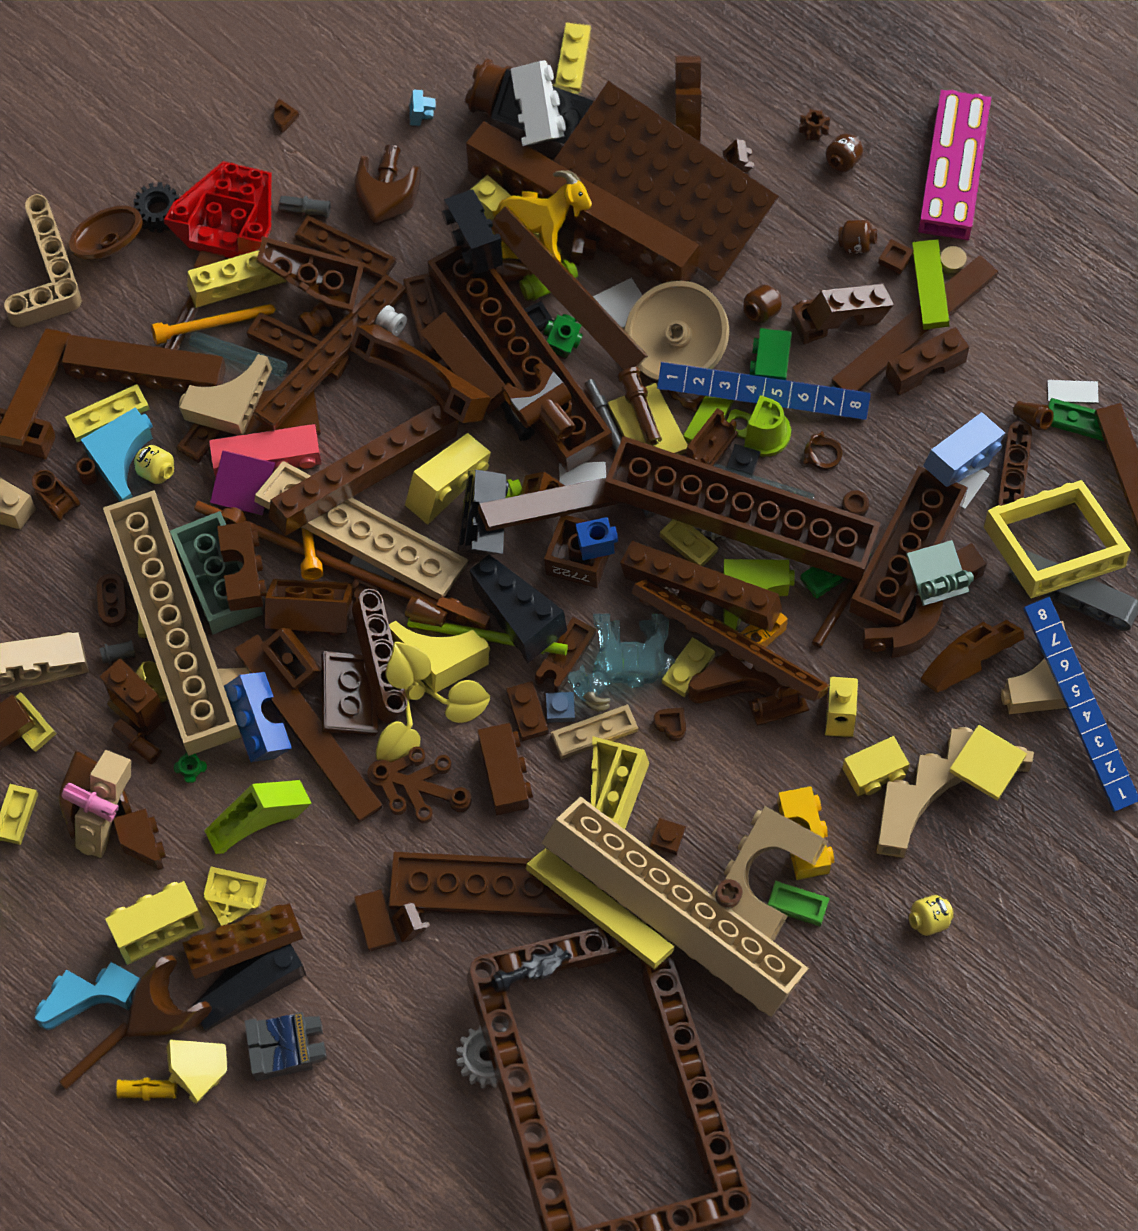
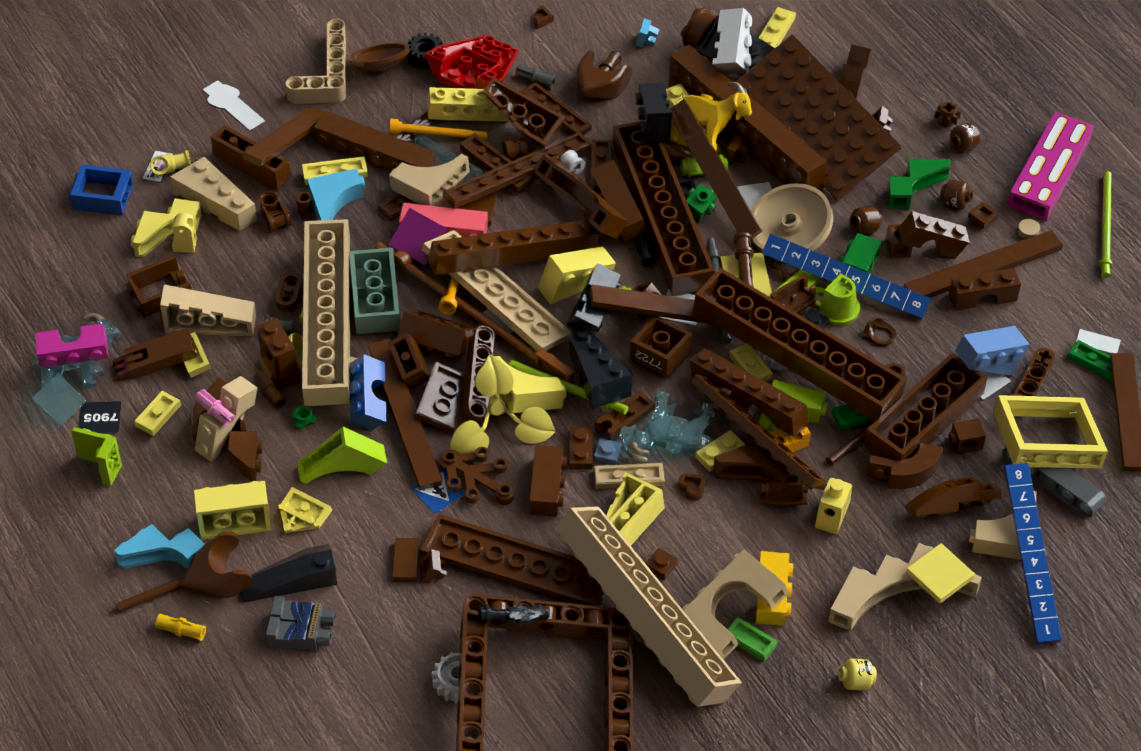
camera: 15 degrees right, 15 degrees down
light yellow head [134,445,174,484] -> none
light yellow slope [167,1040,227,1104] -> none
reddish brown plate [182,903,304,979] -> none
reddish brown arch [217,521,267,612] -> none
reddish brown cone [405,596,448,627] -> none
reddish brown connector [502,362,576,441] -> none
light yellow tile [526,848,674,969] -> none
blue brick [576,517,618,560] -> none
reddish brown bush [715,879,743,908] -> none
light yellow brick [842,736,909,796] -> none
hinge [906,540,974,606] -> none
lime tile [912,239,950,330] -> none
reddish brown cone [1013,401,1054,430] -> none
none -> blue sticker [410,468,466,514]
none -> green arch [887,159,951,210]
none -> lime bar [1099,171,1112,278]

